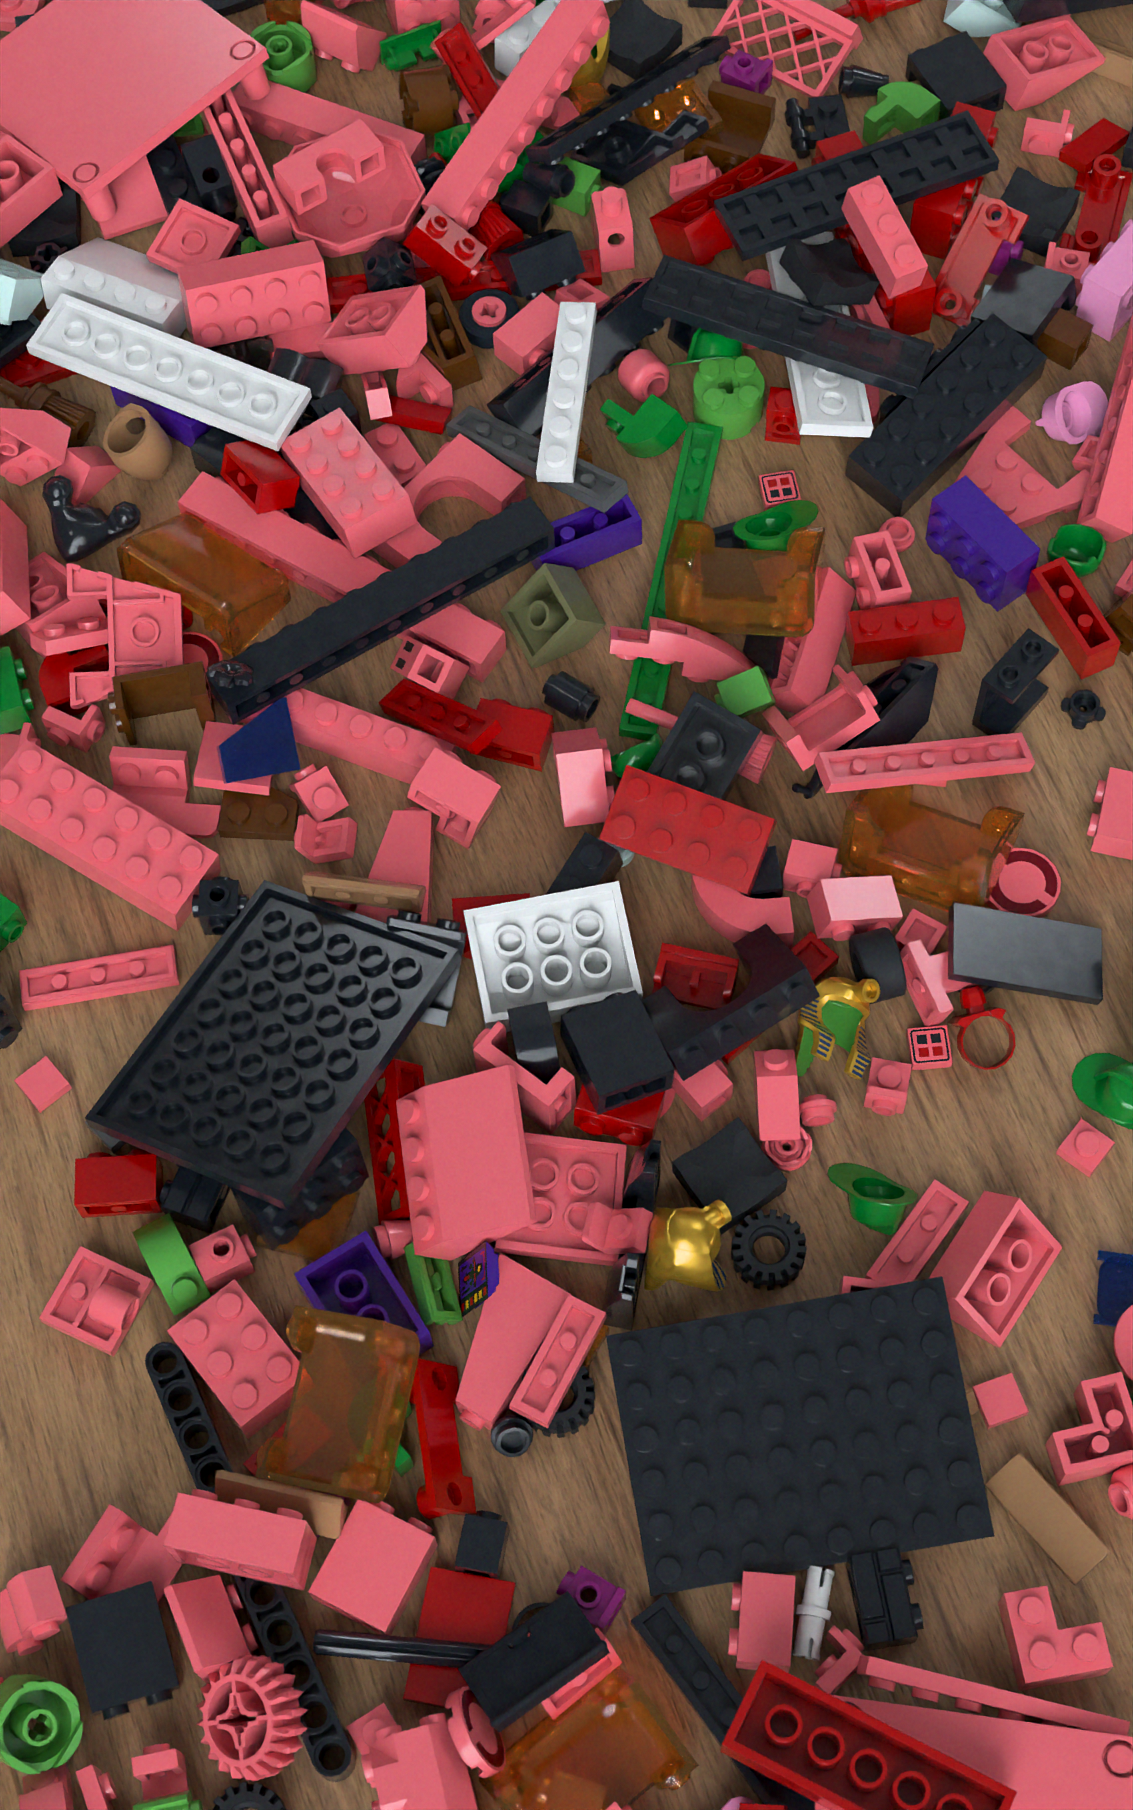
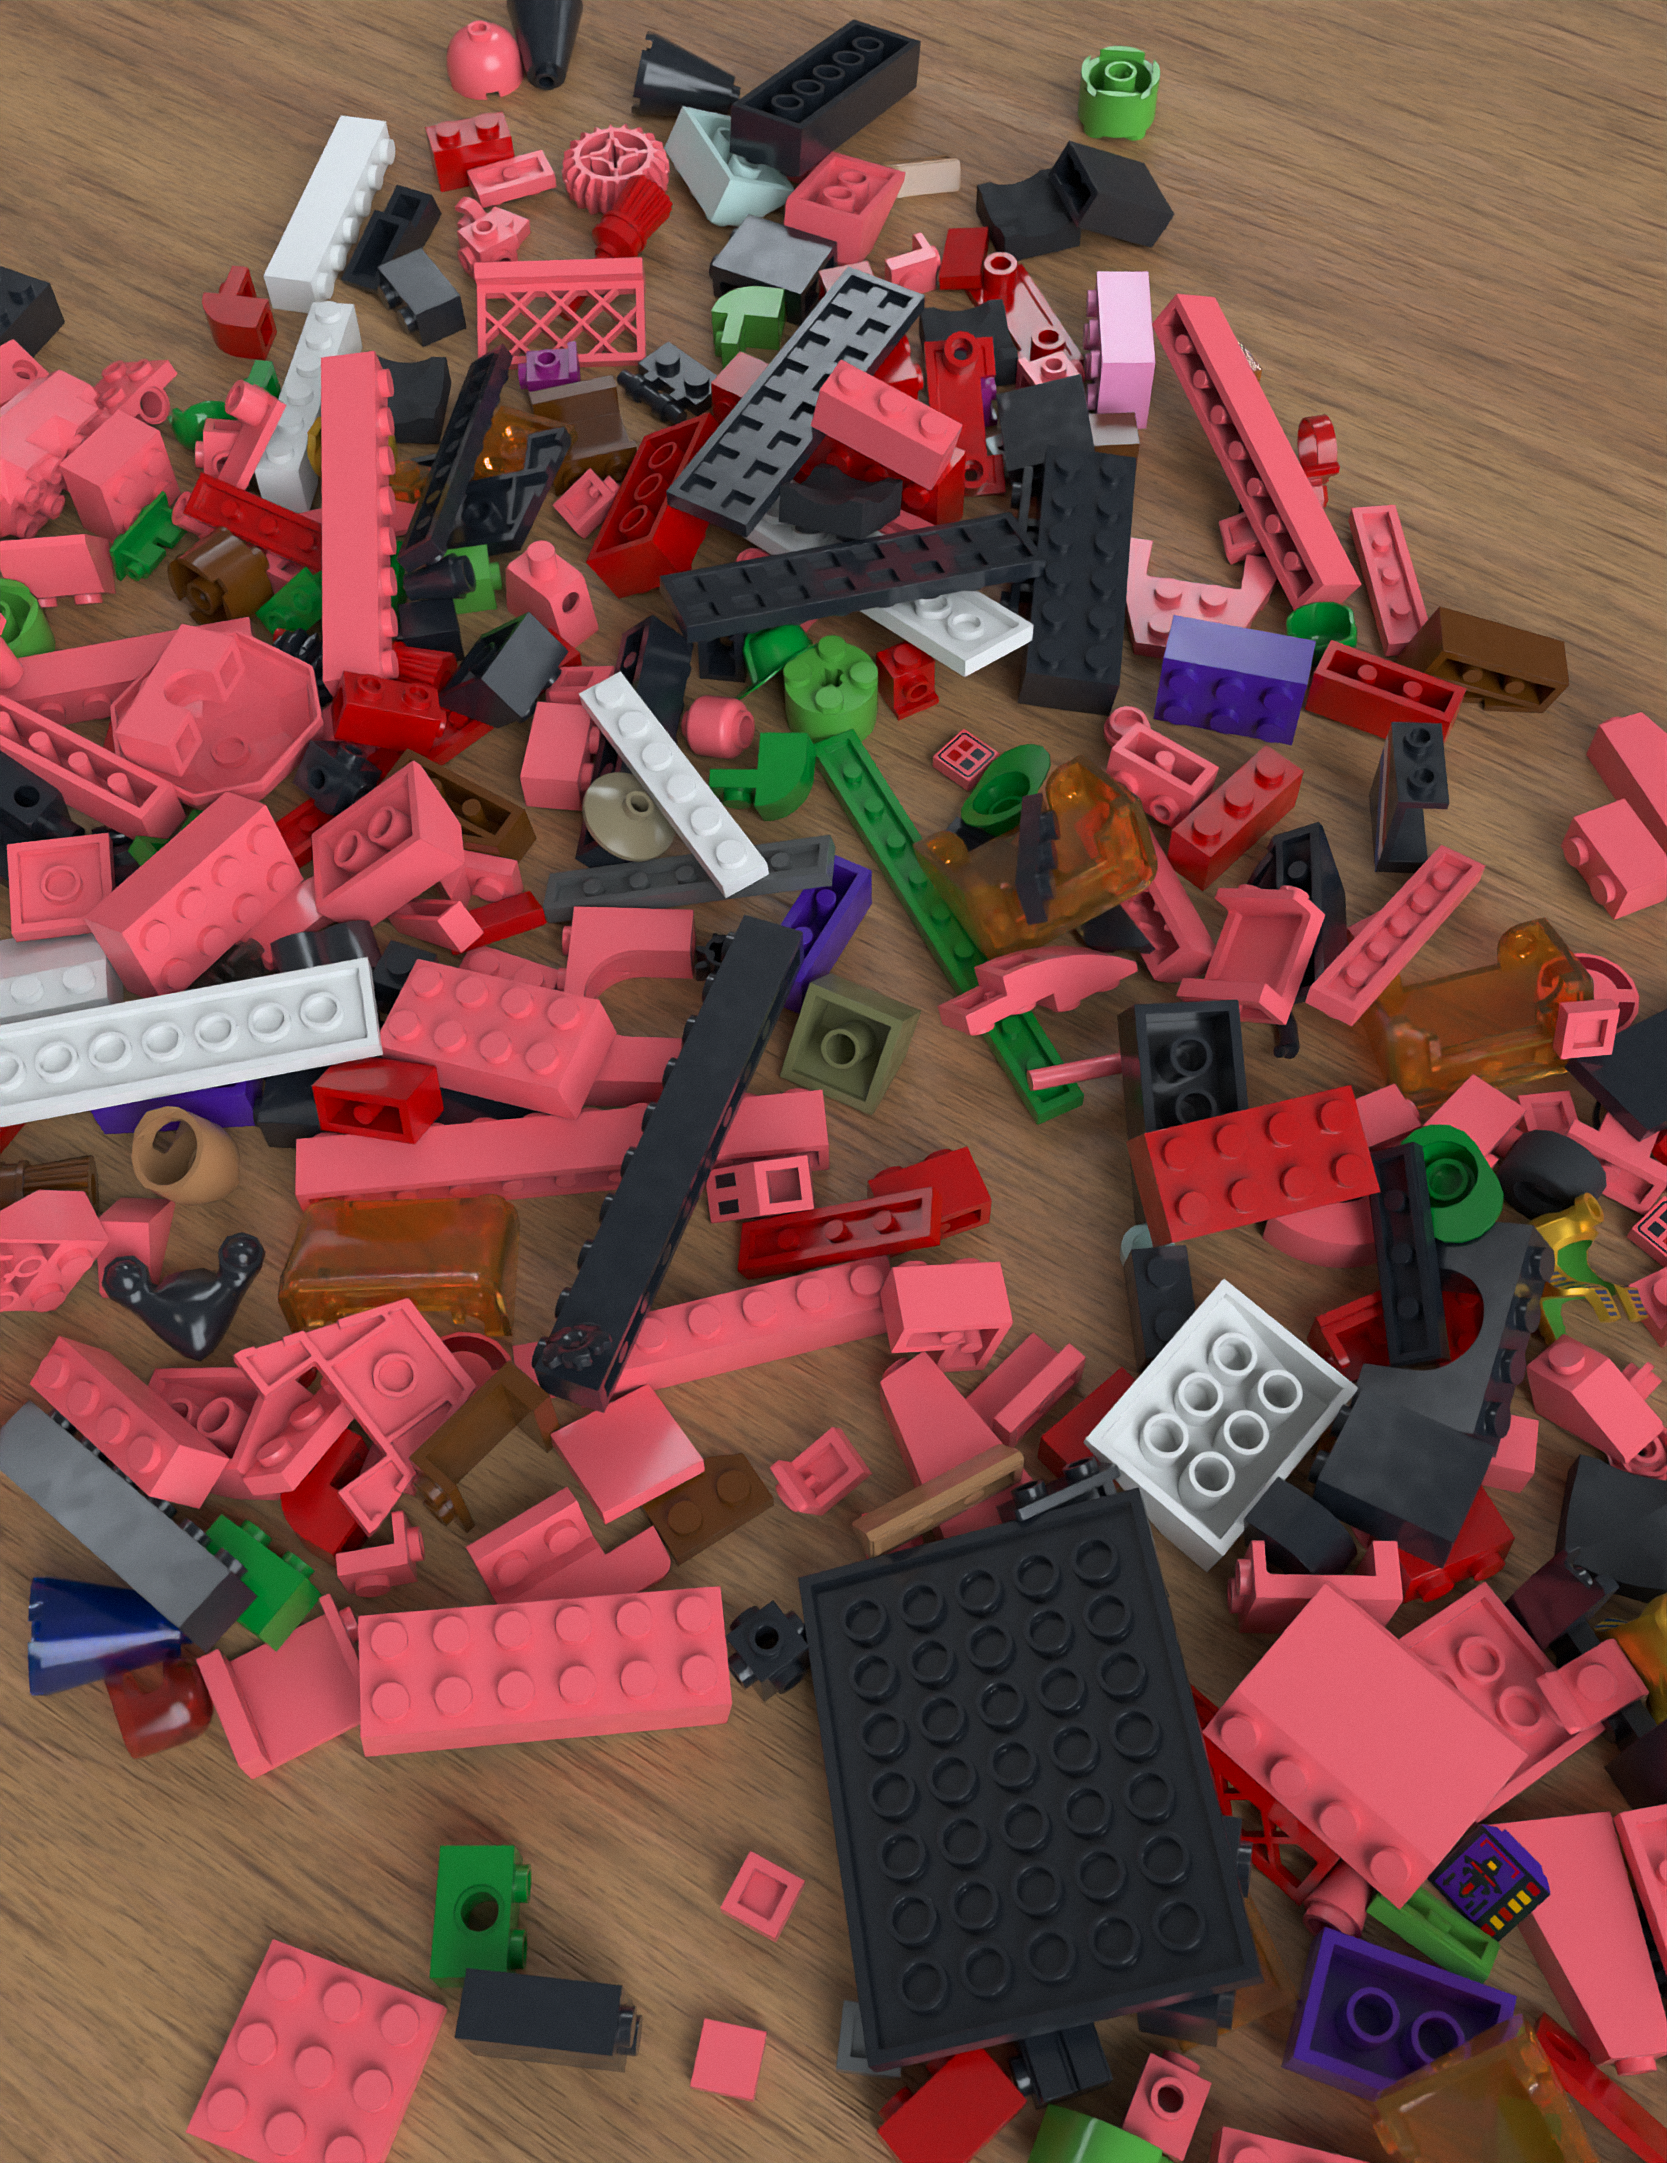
camera: 40 degrees left, 5 degrees down
coral tile [19,945,180,1011] -> none
clear blue wing [217,697,301,784] -> none
coral bracket [289,764,349,823] -> none
black wheel [459,289,520,349] -> none
black brick [542,671,600,722] -> none
coral brick [551,727,615,827] -> none
green hair [611,734,663,778] -> none
bright green brick [714,666,777,718] -> none
black cone [838,64,889,98] -> none
bright pink piece [1035,381,1108,444] -> none
black plate [1061,689,1106,730] -> none
none -> dark tan dish [582,772,675,862]
none -> coral plate [720,1851,805,1943]
none -> coral panel [966,1332,1086,1448]
none -> black plate [1015,793,1061,925]
none -> black tile [1369,1142,1451,1369]
none -> green piece [1400,1124,1504,1243]
none -> coral plate [1553,998,1620,1059]

